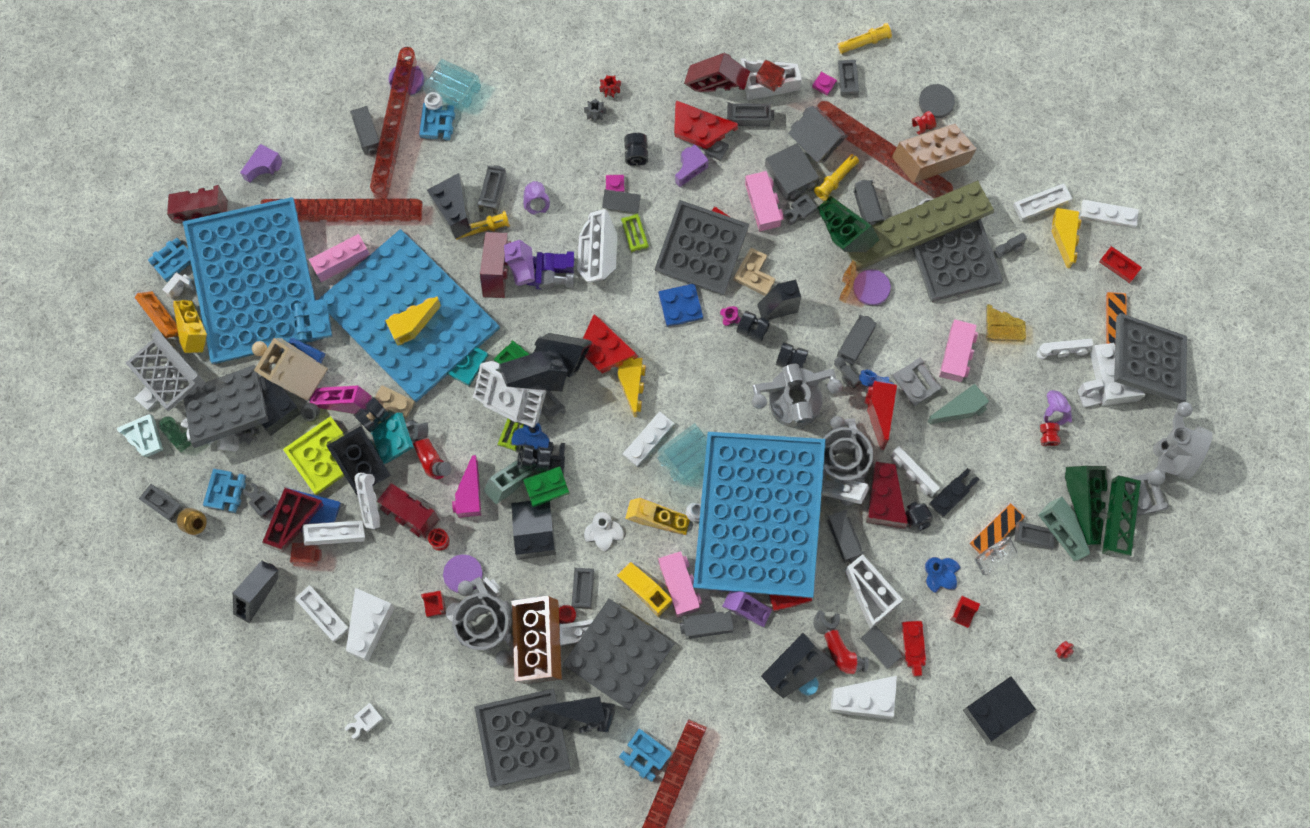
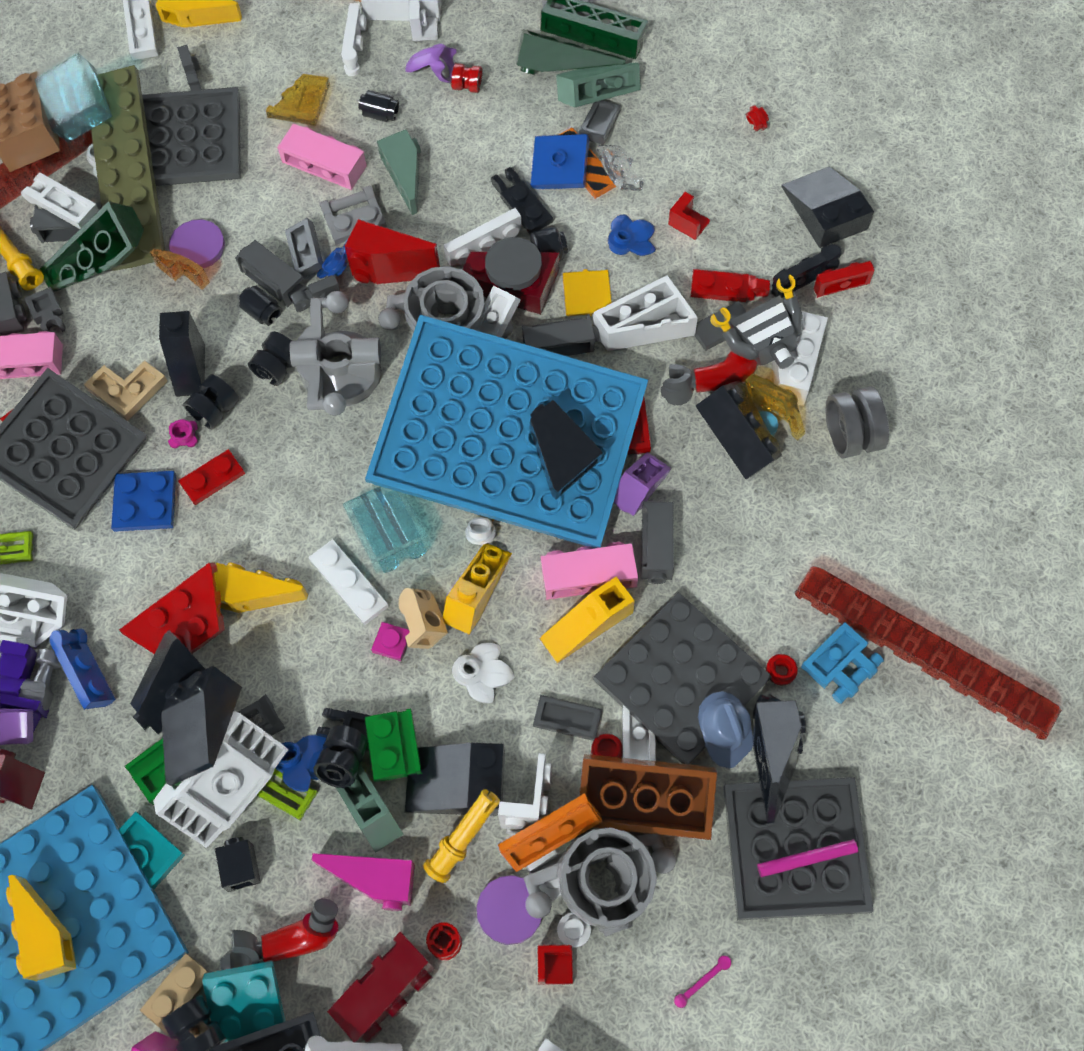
camera: 80 degrees left, 5 degrees down
none -> white plate [21,173,99,229]
none -> clear light blue brick [34,53,112,143]
none -> blue plate [50,629,115,710]
none -> red plate [178,449,245,505]
none -> black brick [215,837,261,892]
none -> black brick [239,286,282,326]
none -> dark grey plate [285,218,323,279]
none -> black brick [359,90,399,122]
none -> dark pink plate [371,622,410,661]
none -> tan leg [398,588,448,649]
none -> yellow pin [423,789,500,883]
none -> dark grey tile [485,237,542,290]
none -> white bracket [498,753,552,835]
none -> orange tile [498,793,603,872]
none -> black slope [529,400,603,500]
none -> blue plate [530,134,589,189]
none -> yellow piece [563,269,611,317]
none -> dark pink hinge [674,956,731,1008]
none -> sand blue piece [698,691,753,769]
none -> dark grey torso [710,275,803,369]
none -> clear yellow wing [745,373,805,441]
none -> dark pink bar [757,839,858,877]
none -> red plate [766,654,798,686]
none -> black hinge [771,244,842,298]
none -> red plate [813,261,875,298]
none -> flat silver wheel [825,386,889,459]

